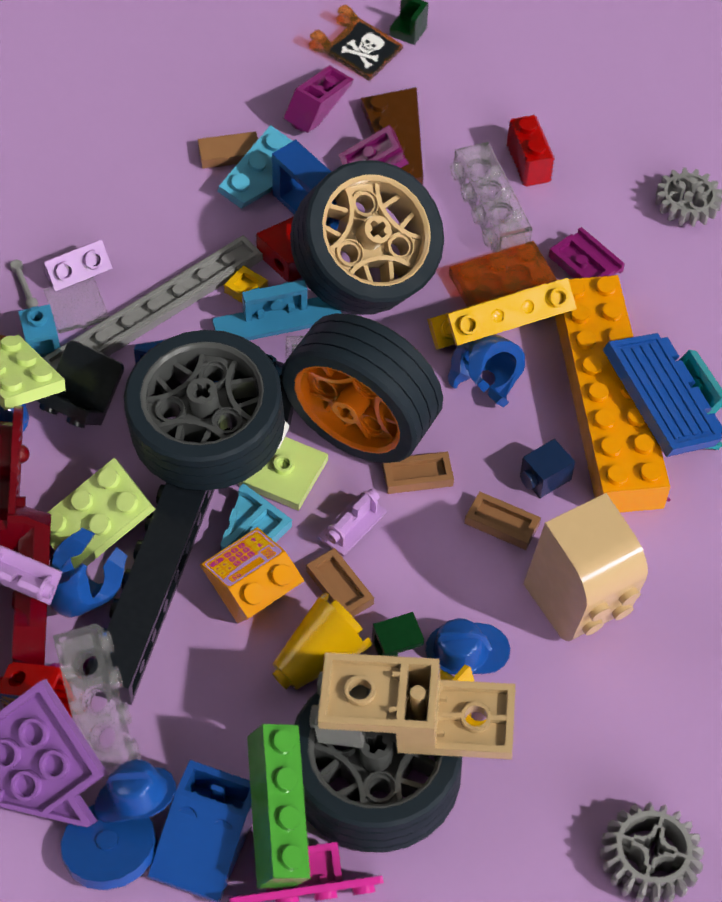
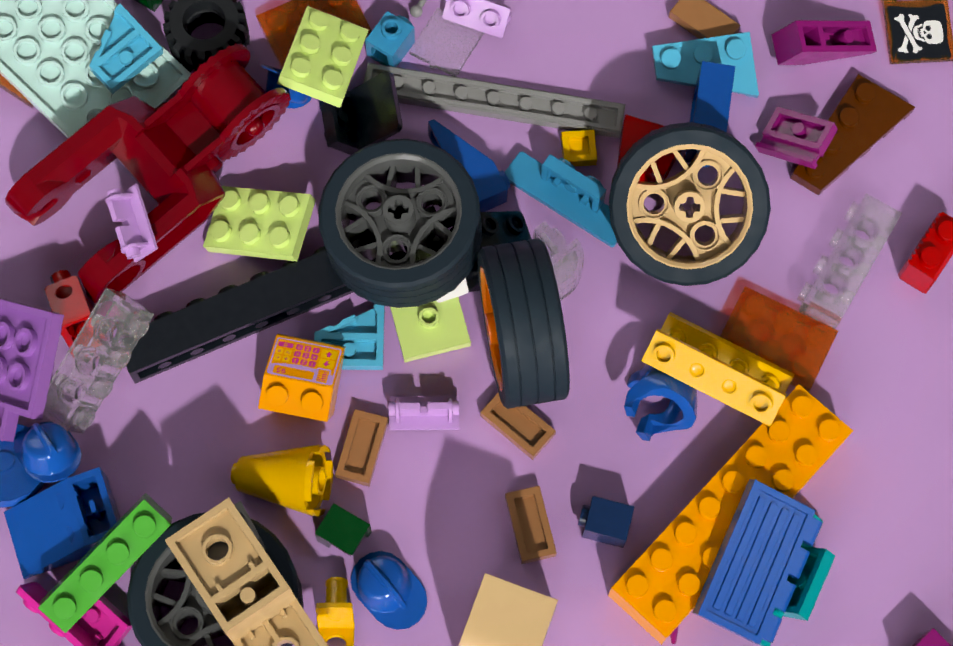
camera: 50 degrees right, 15 degrees up
blue piece [50,528,128,618] -> none
magenta plate [548,227,625,279] -> none

